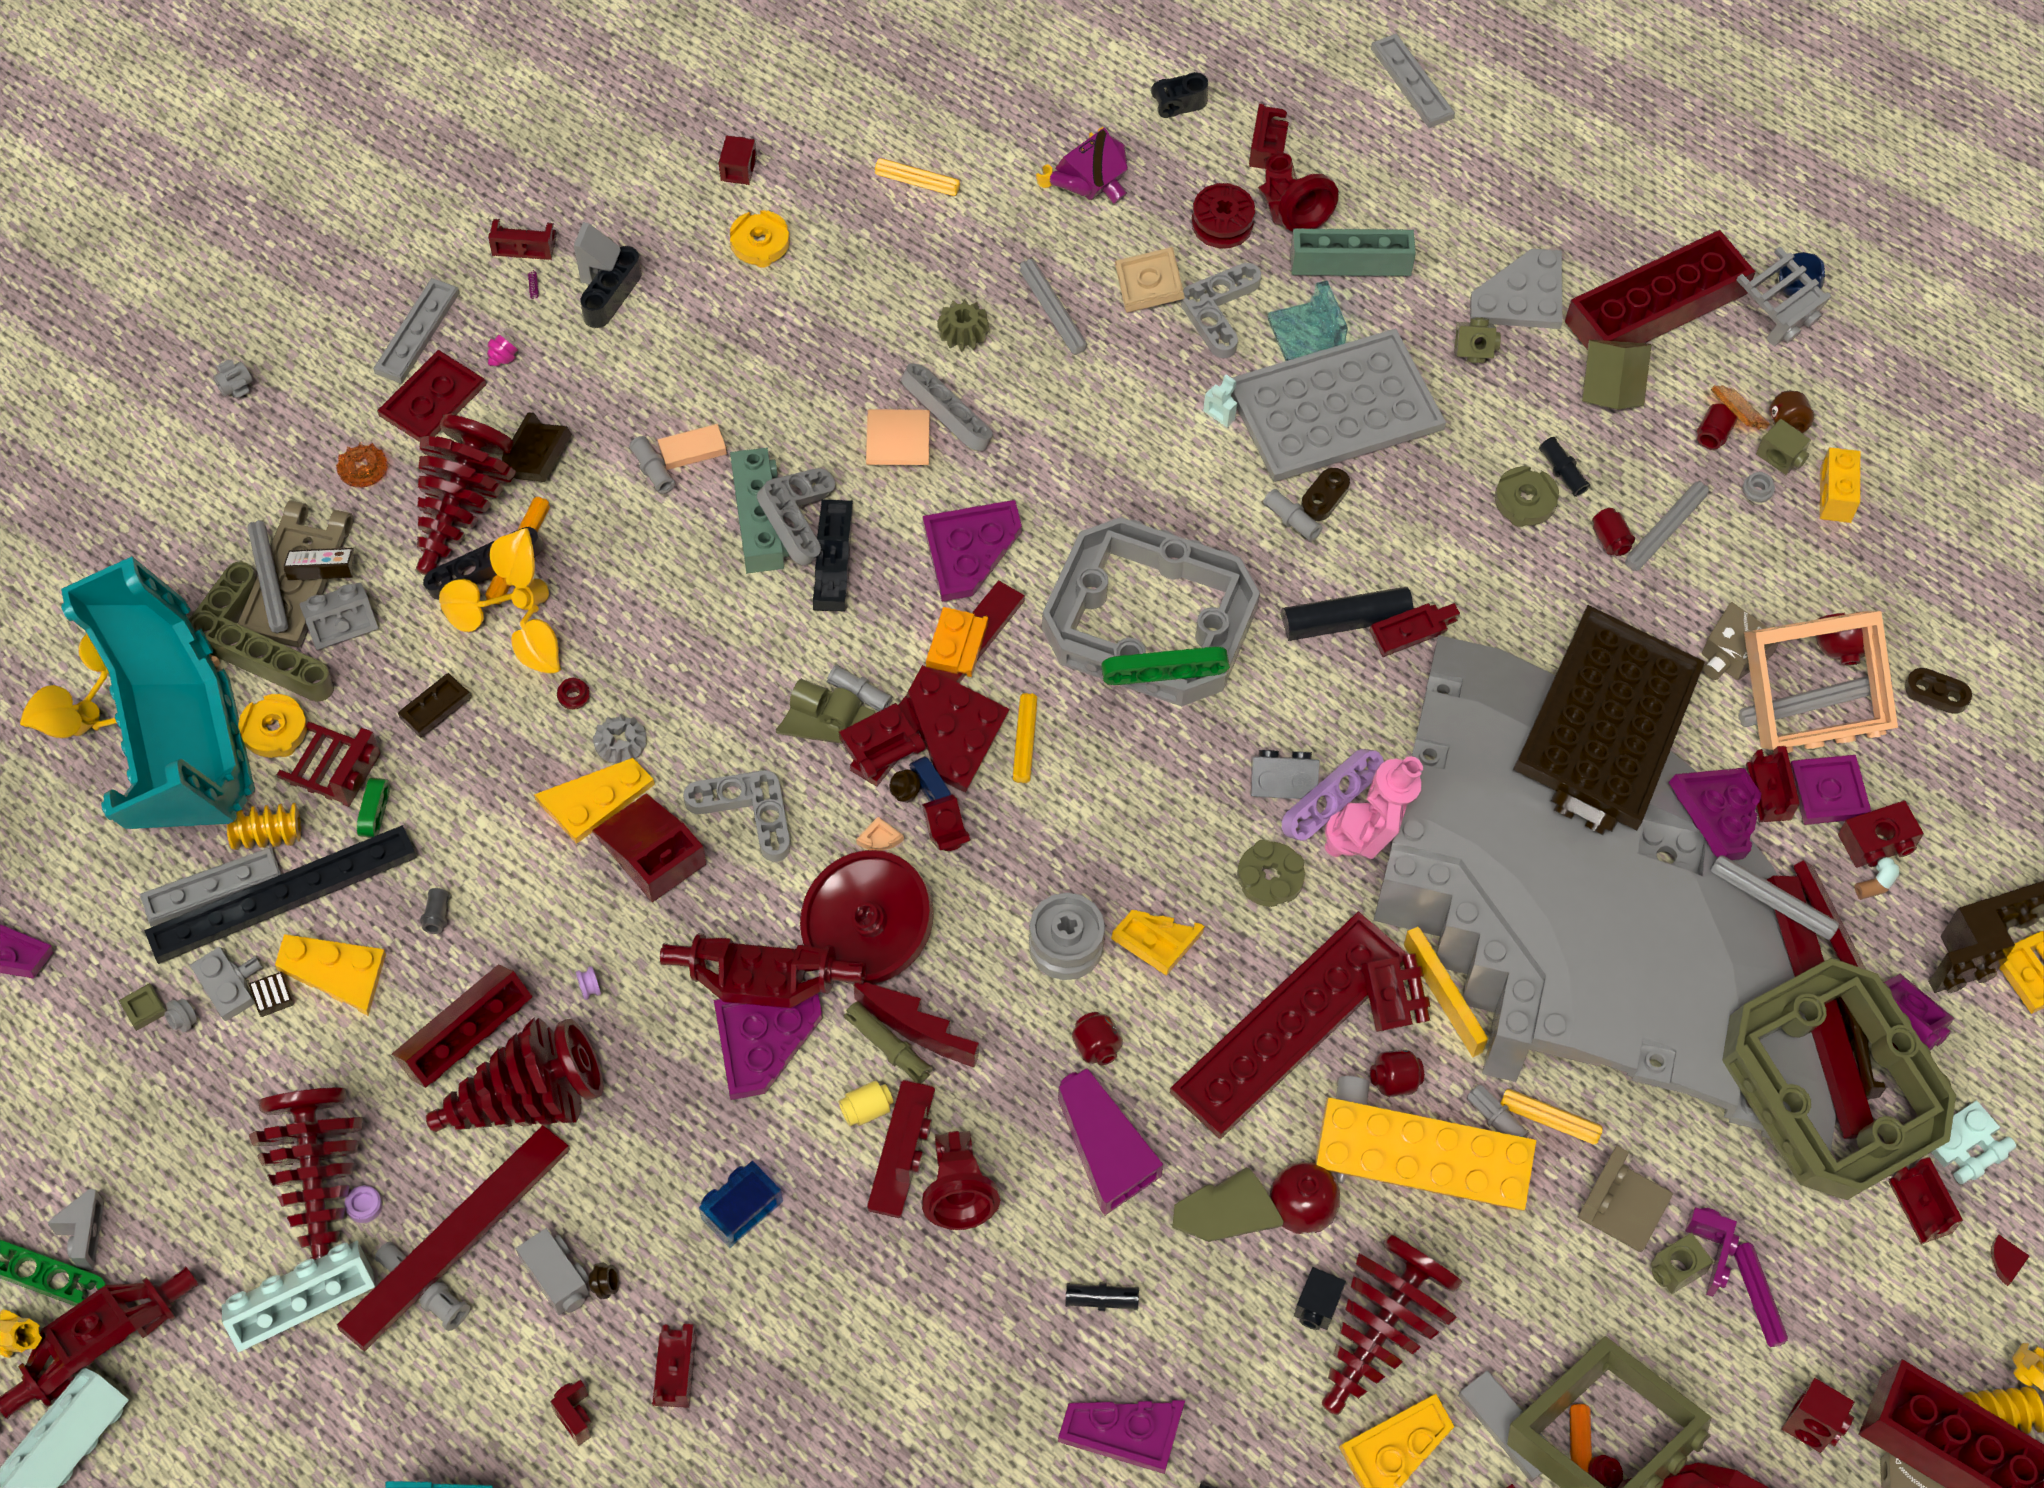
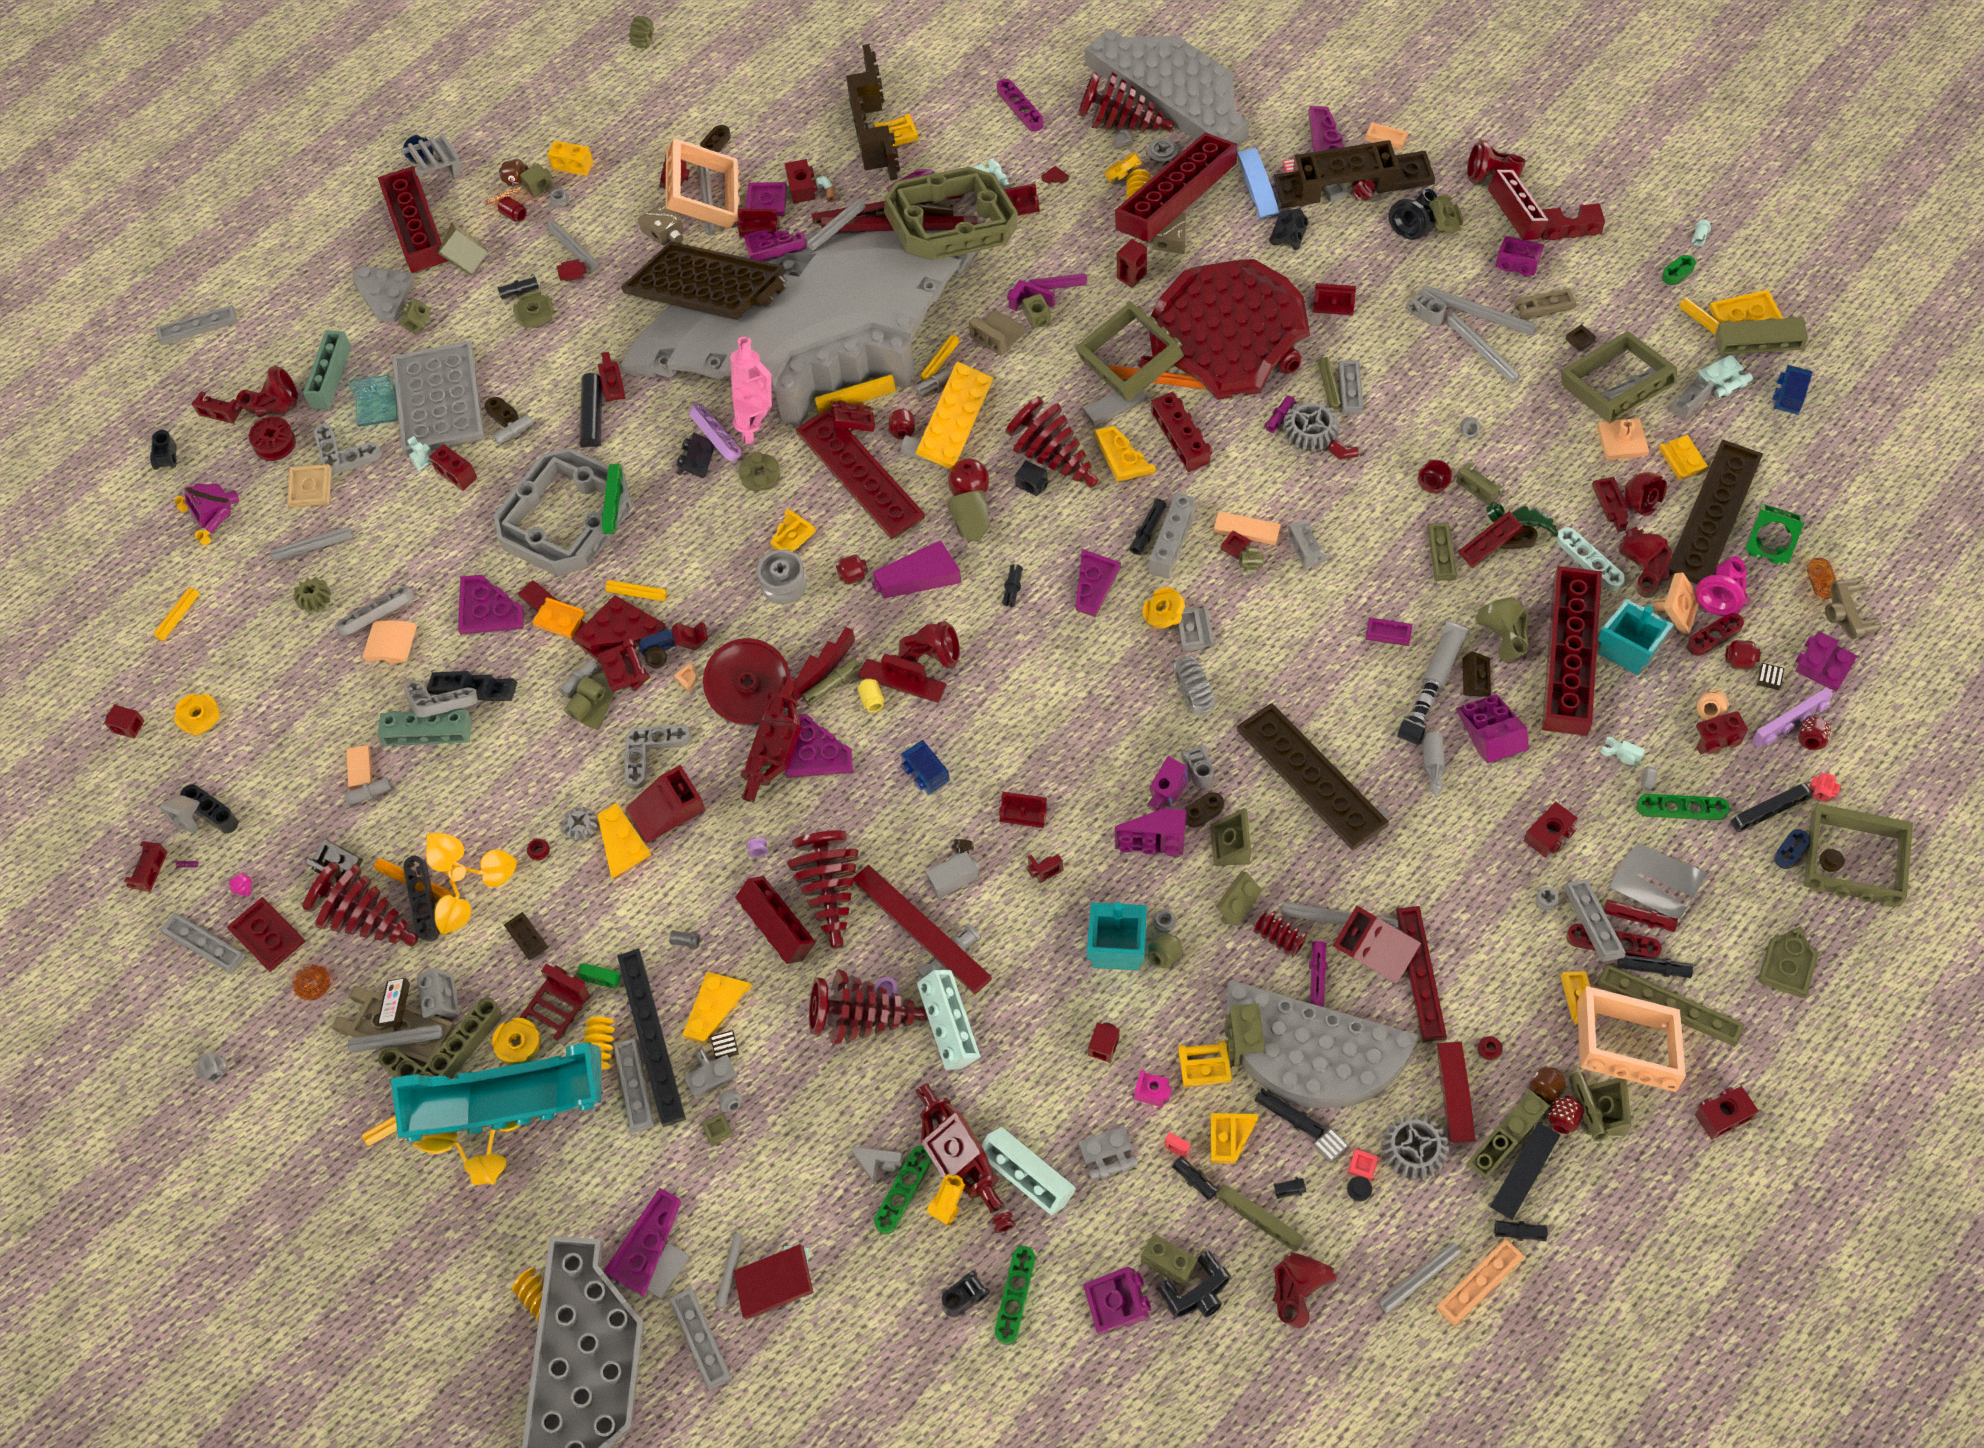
camera: 75 degrees left, 0 degrees up
none -> dark red brick [429,444,477,491]

